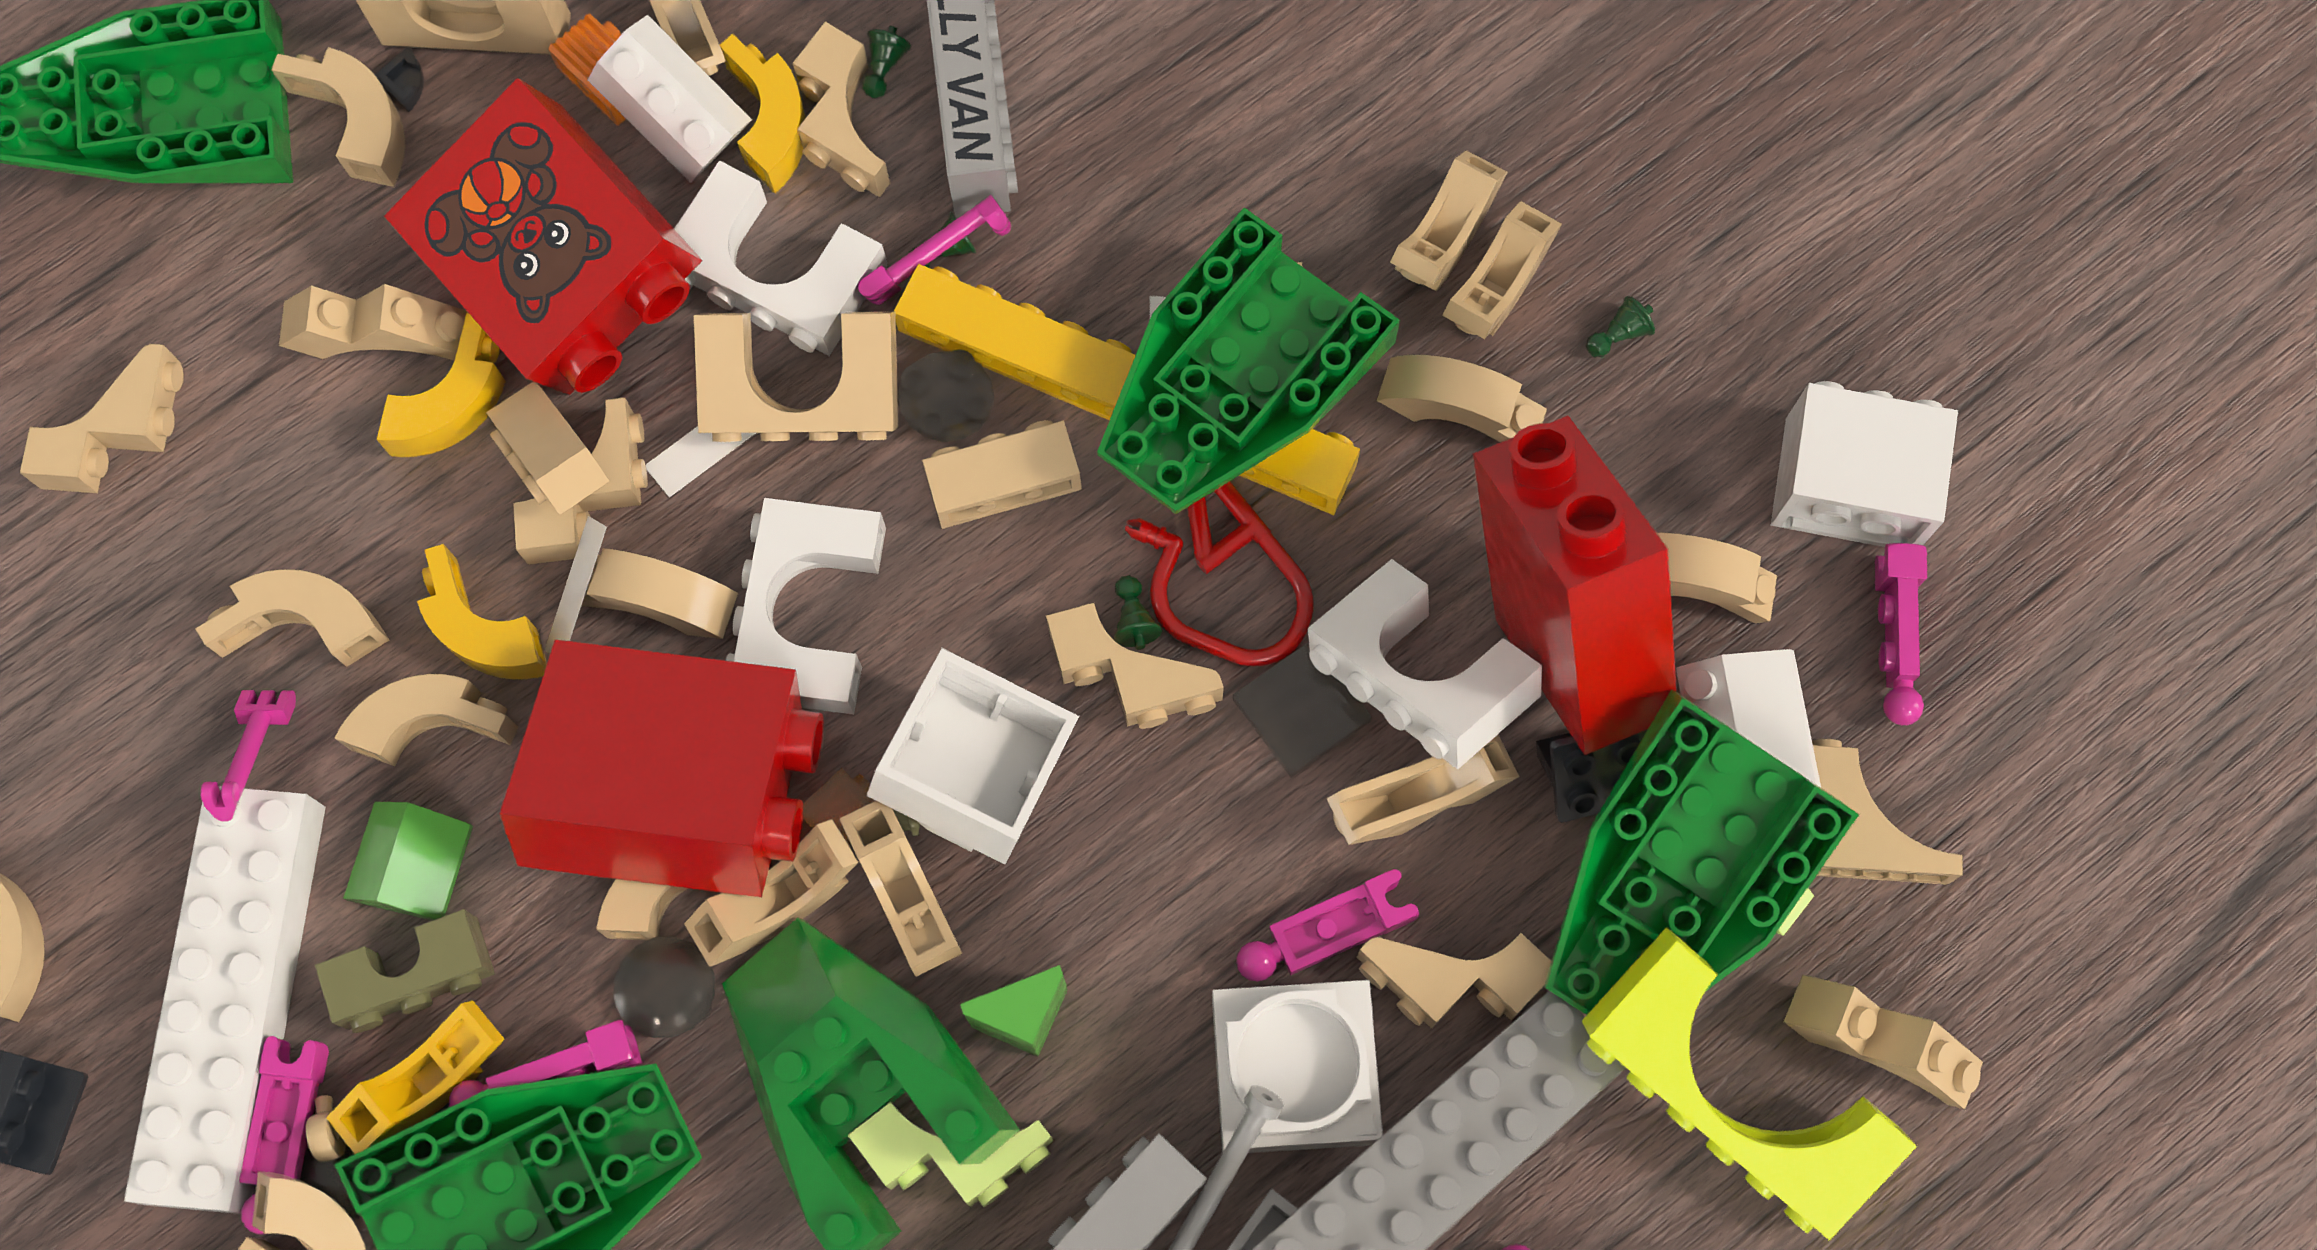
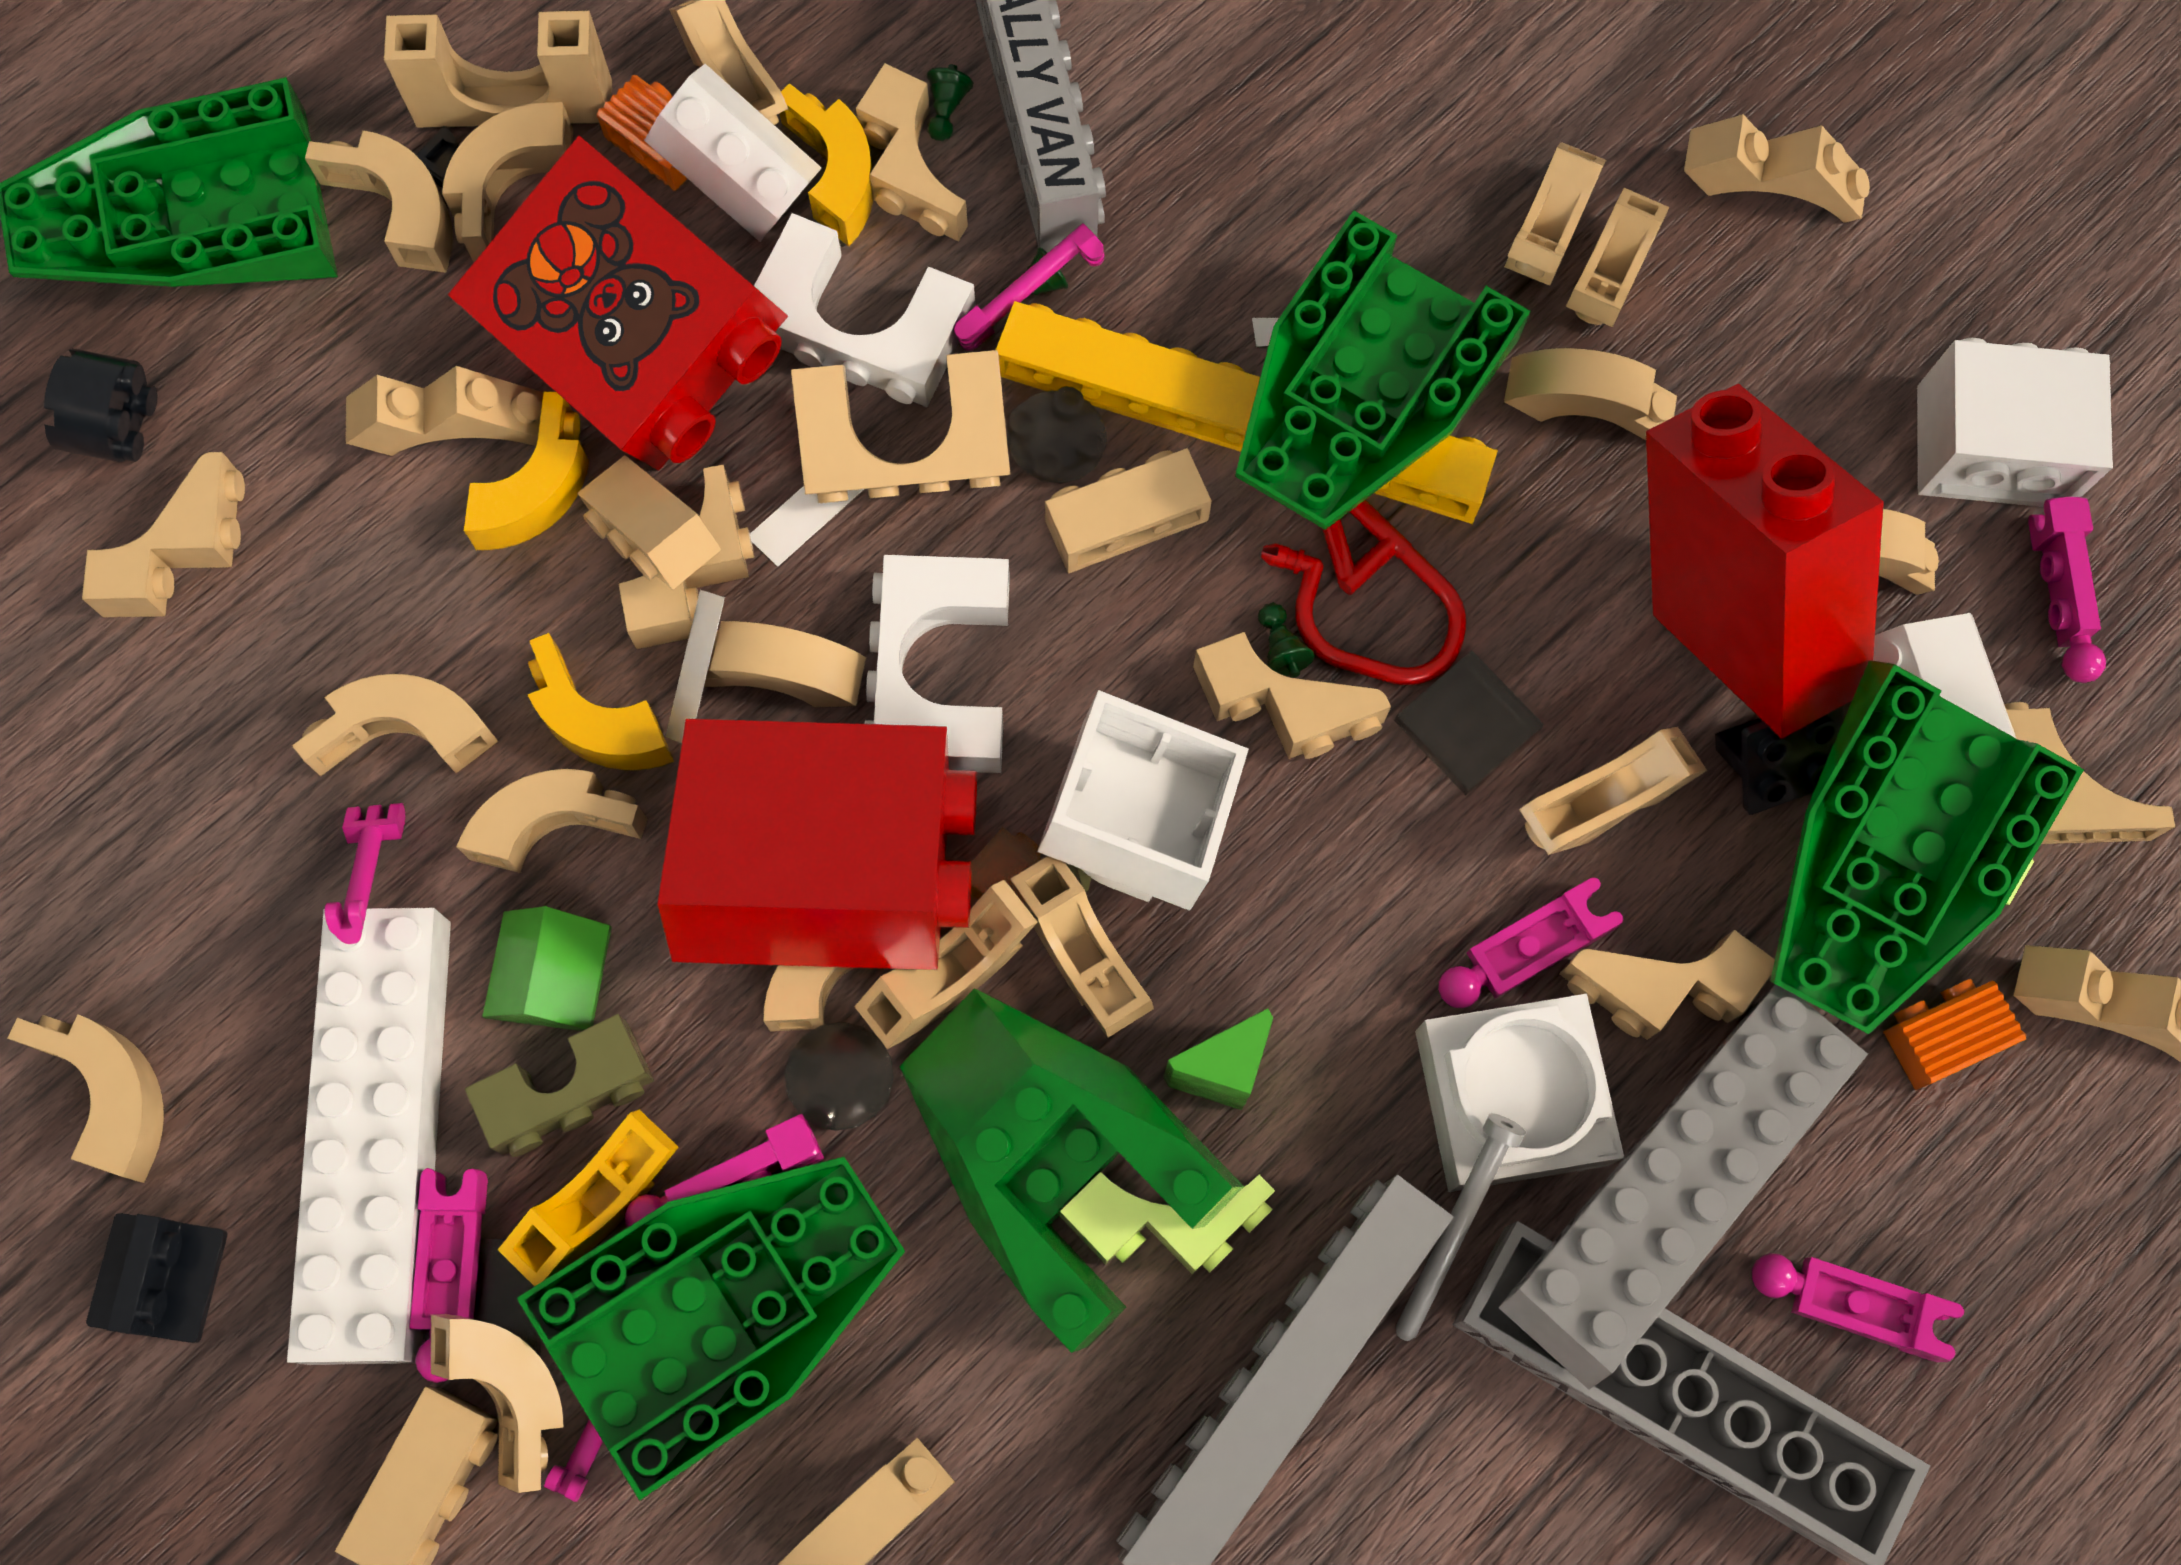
camera: 10 degrees left, 0 degrees up
tan piece [306,1095,346,1162] -> none
white arch [1308,559,1542,769] -> none
neon yellow arch [1581,927,1917,1241] -> none
dark green piece [1585,296,1655,358] -> none
none -> black brick [44,348,158,462]
none -> tan arch [442,102,573,262]
none -> tan arch [1684,114,1870,223]
none -> orange brick [1883,978,2026,1090]

